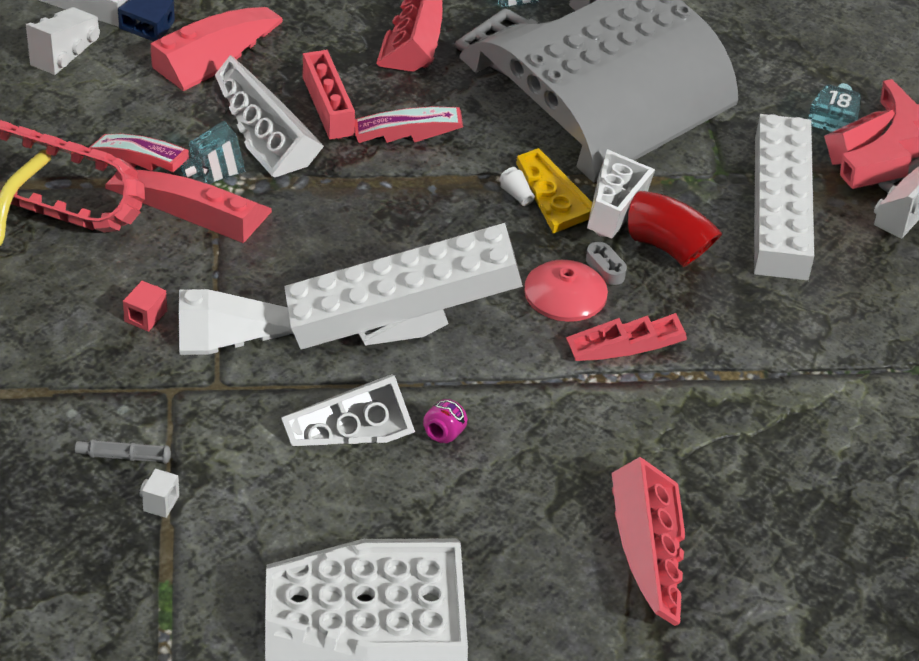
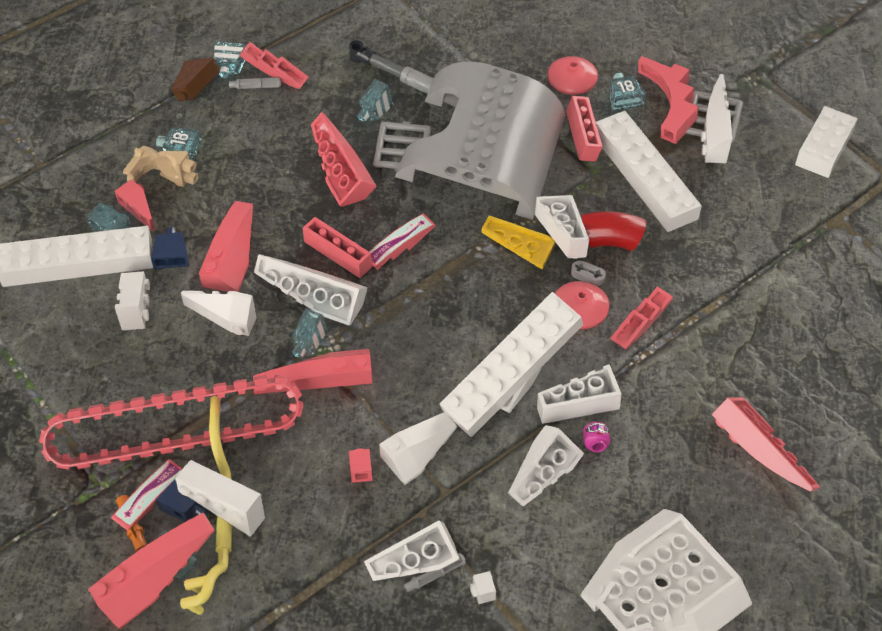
camera: 30 degrees left, 10 degrees up
slope [89,134,189,172] -> none
white cone [499,167,535,206] -> none
coral slope [824,110,894,165] -> none
none -> white wedge [181,291,256,336]
none -> white wedge [364,520,459,581]
none -> white wedge [537,364,621,424]
none -> coral dish [548,56,598,95]
none -> coral brick [566,96,602,162]

